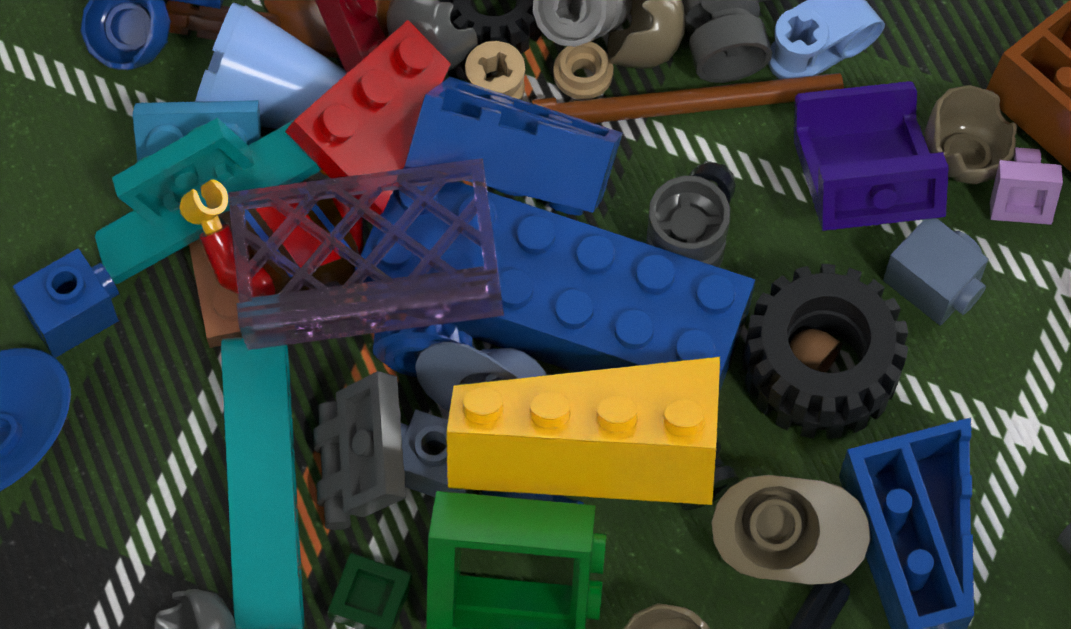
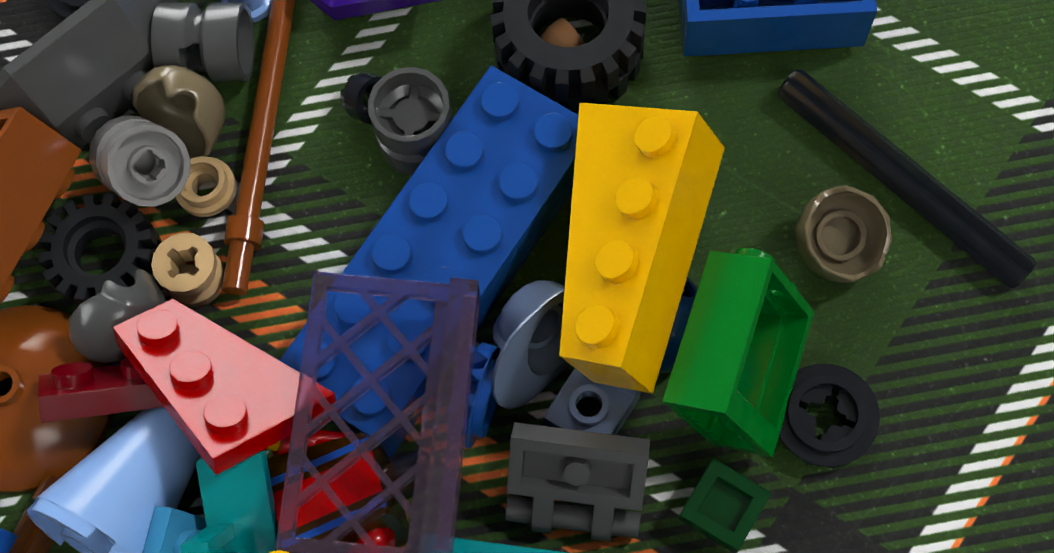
camera: 70 degrees left, 5 degrees up
blue wedge [405,77,623,216] -> none
dark tan piece [711,475,871,585] -> none

